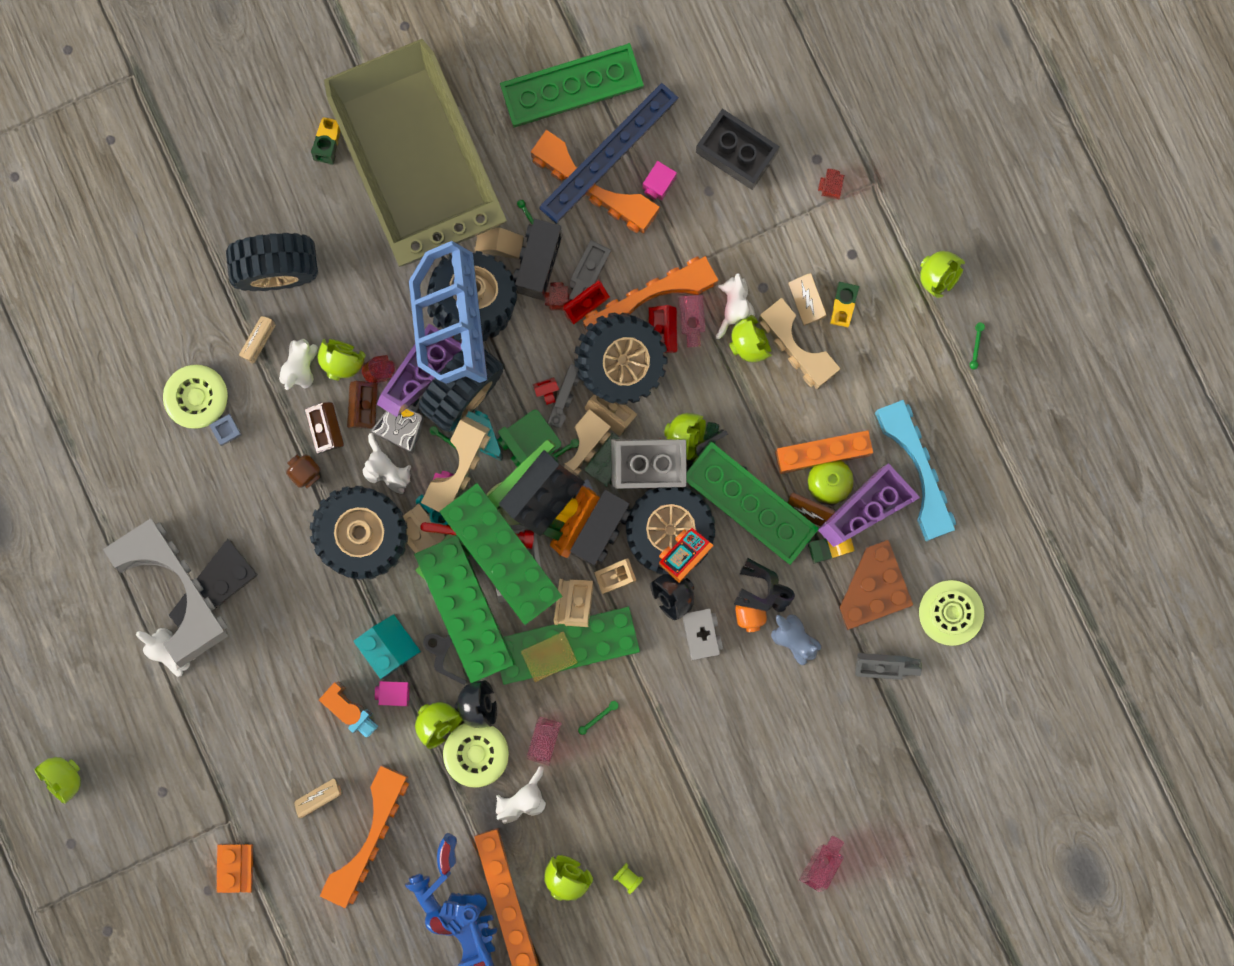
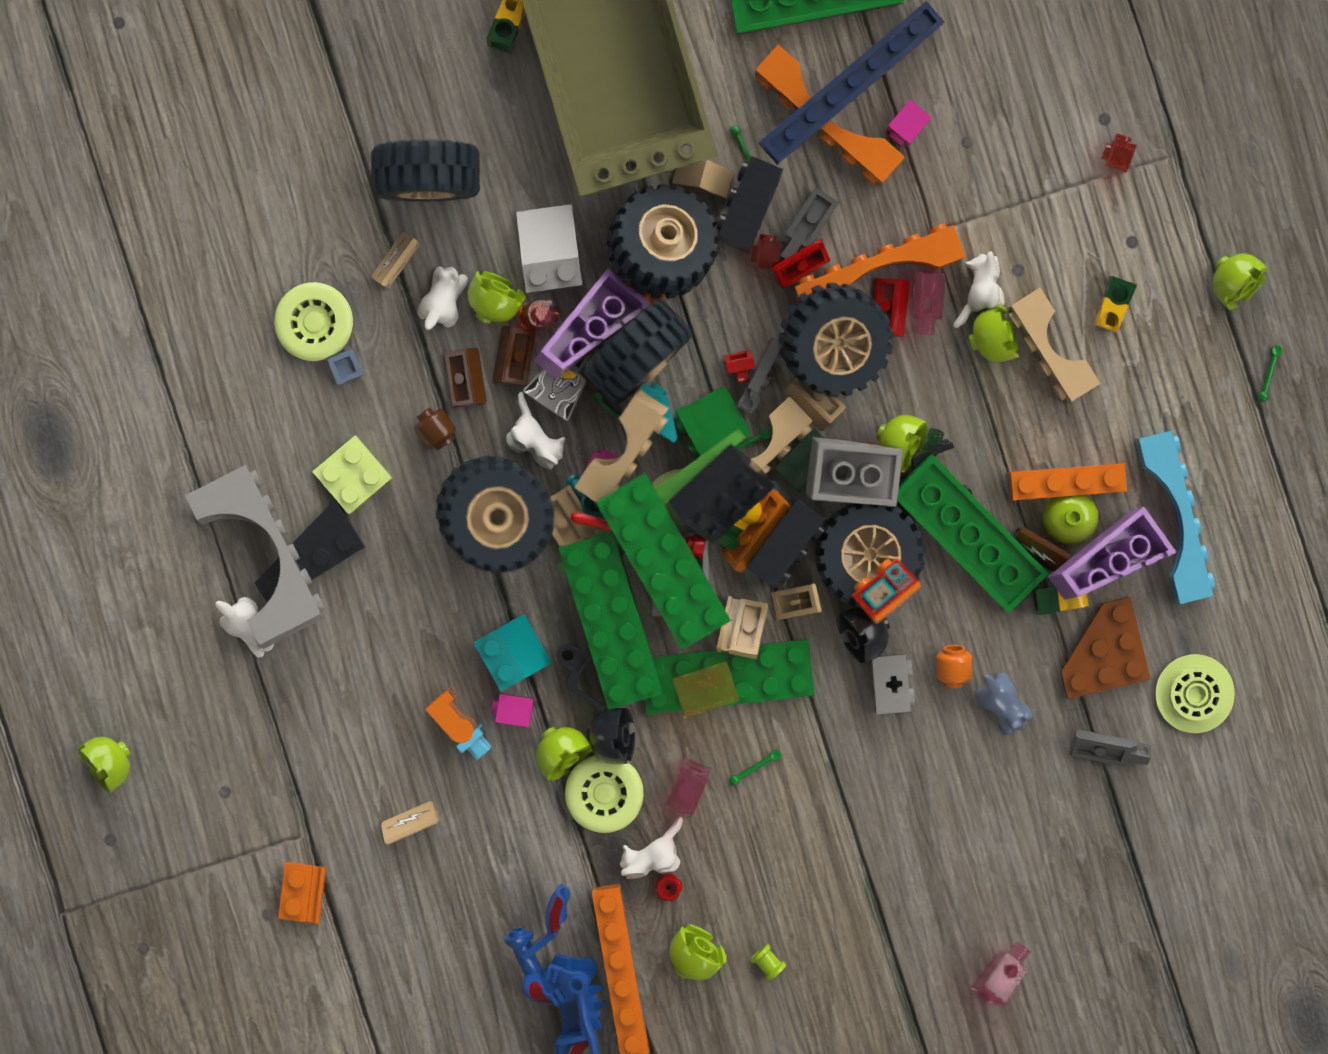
camera: 10 degrees right, 5 degrees up
orange arch [320,765,410,908] -> none
medium blue plate [409,241,487,384] -> none
black brick [696,108,780,190] -> none
black piece [734,558,795,612] -> none
tan slope [788,273,827,326] -> none
none -> yellowish green plate [313,435,393,515]
none -> light grey slope [516,204,584,296]
none -> red plate [655,873,683,901]

